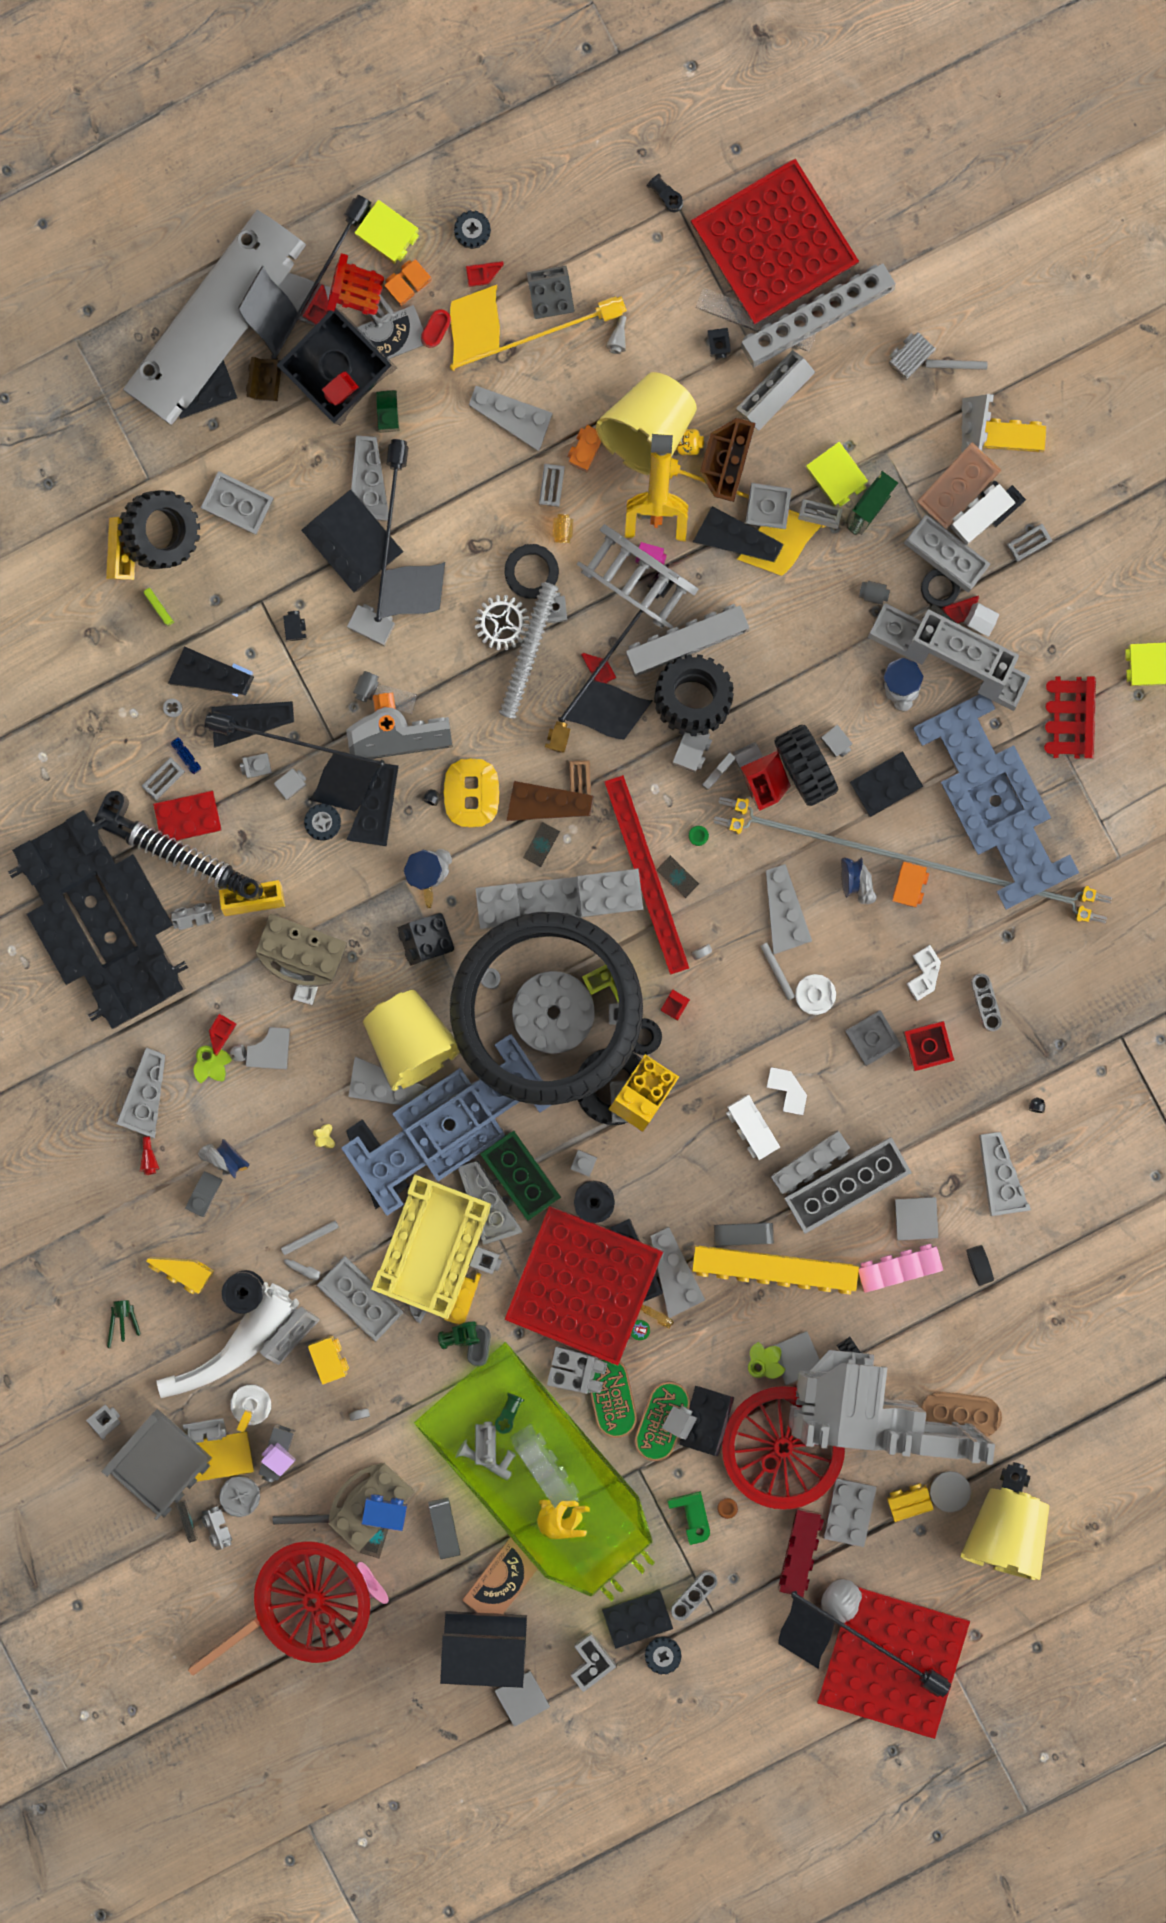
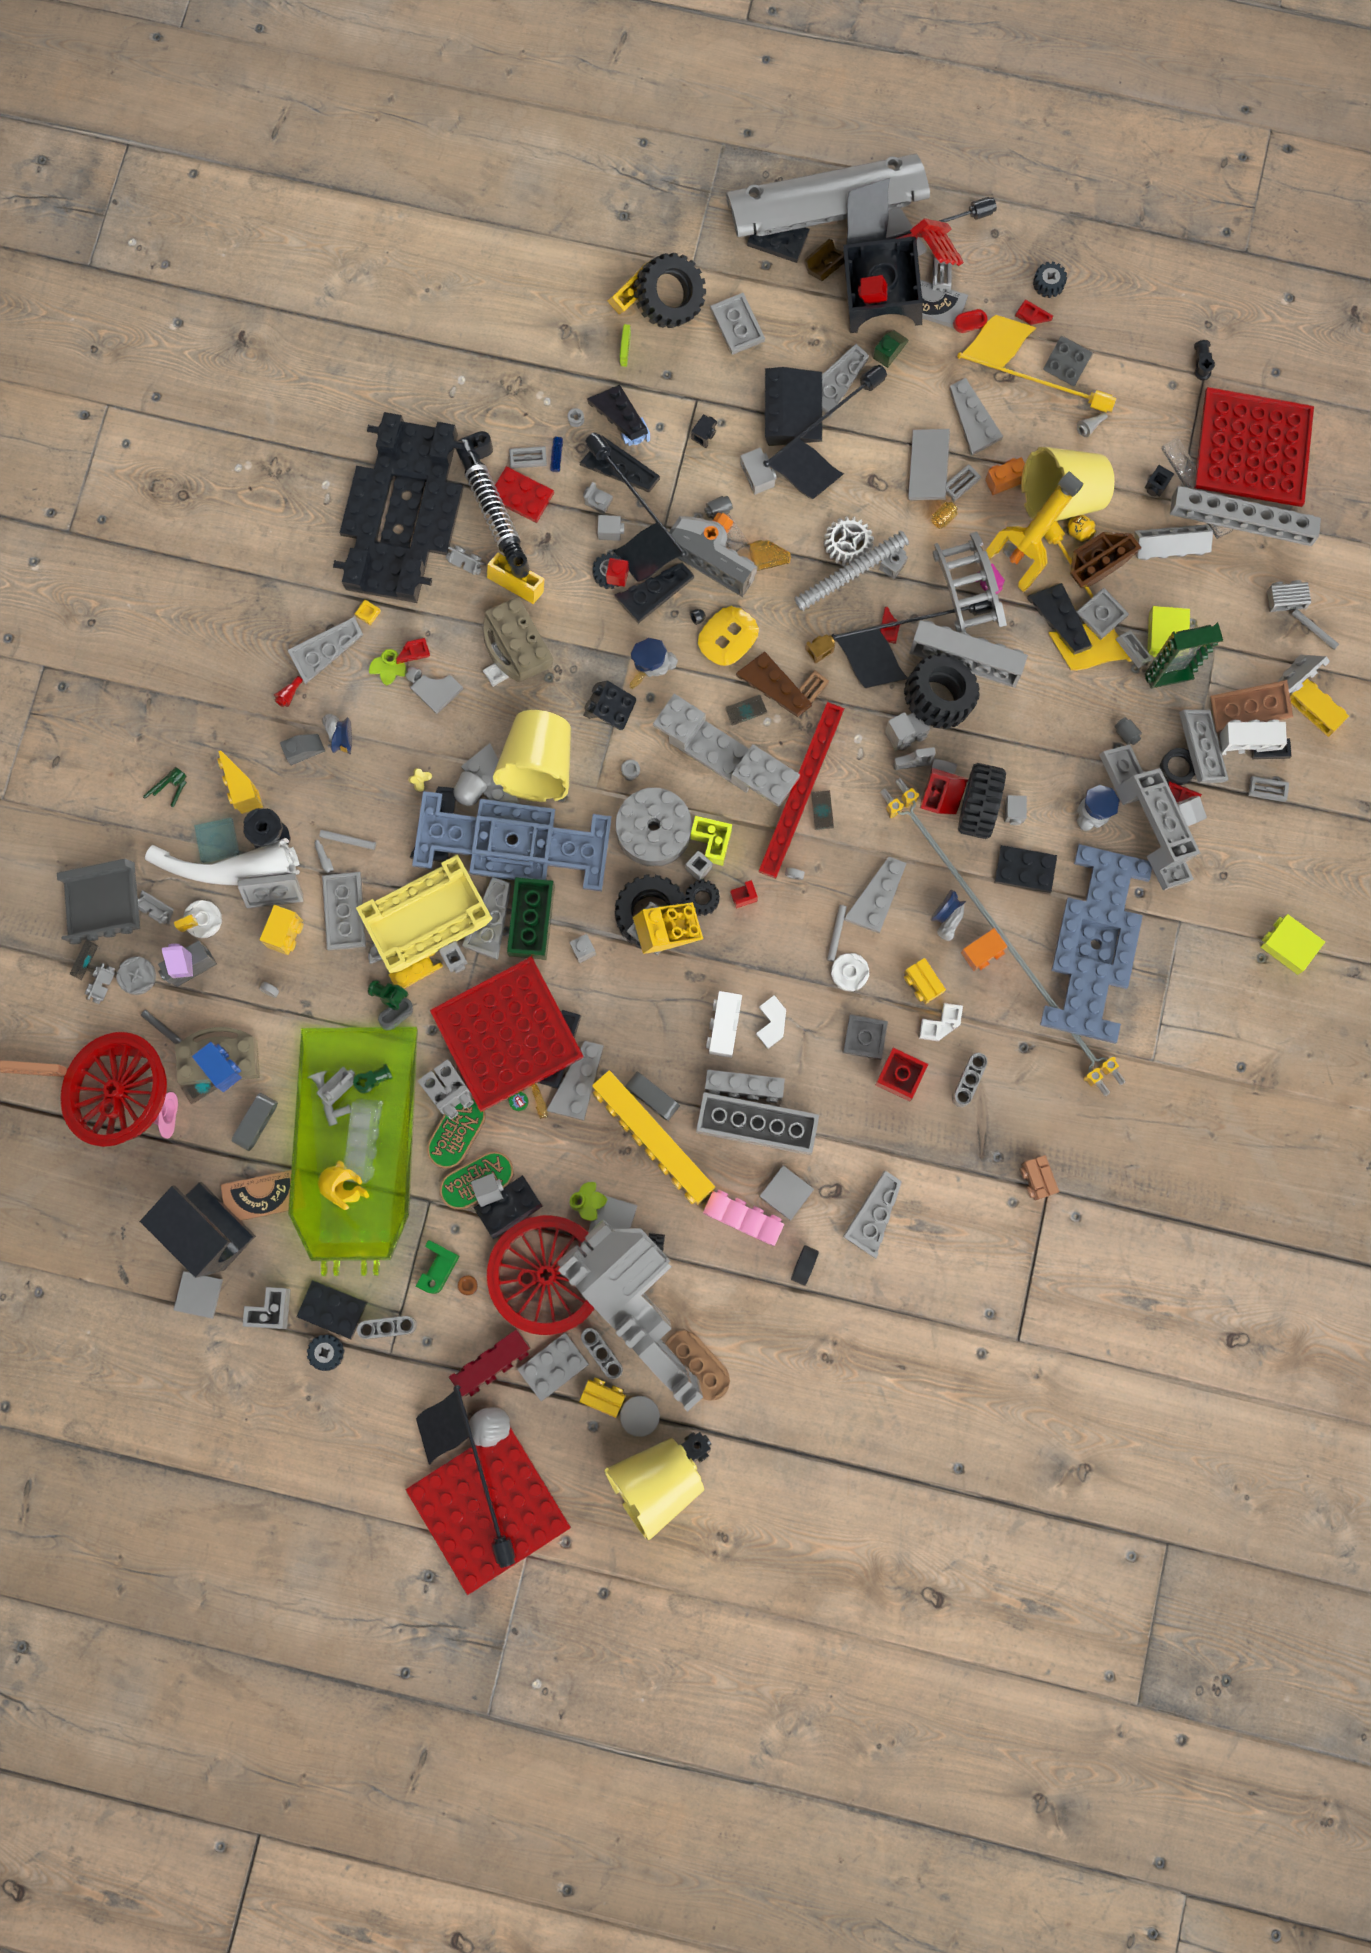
camera: 40 degrees right, 10 degrees down
light grey brick [86,1405,120,1440] -> none
yellow tile [195,1431,254,1482] -> none
neon yellow brick [355,200,419,264] -> none
orange piece [384,259,432,306] -> none
black tyre [450,912,643,1105] -> none
black tyre [504,544,559,599] -> none
black piece [574,1180,615,1223] -> none
green tile [688,826,709,846] -> none
black hinge [1028,1097,1046,1113] -> none
red fence [1044,676,1096,759] -> none
none -> clear light blue tile [194,818,240,863]
none -> yellow tile [354,600,381,626]
none -> light grey hair [453,772,487,806]
none -> light grey beam [581,1328,623,1379]
none -> red brick [606,558,629,587]
none -> clear yellow slope [749,540,791,571]
none -> yellow brick [904,958,946,1004]
none -> light grey tile [909,429,950,500]
none -> nougat brick [1020,1155,1059,1201]

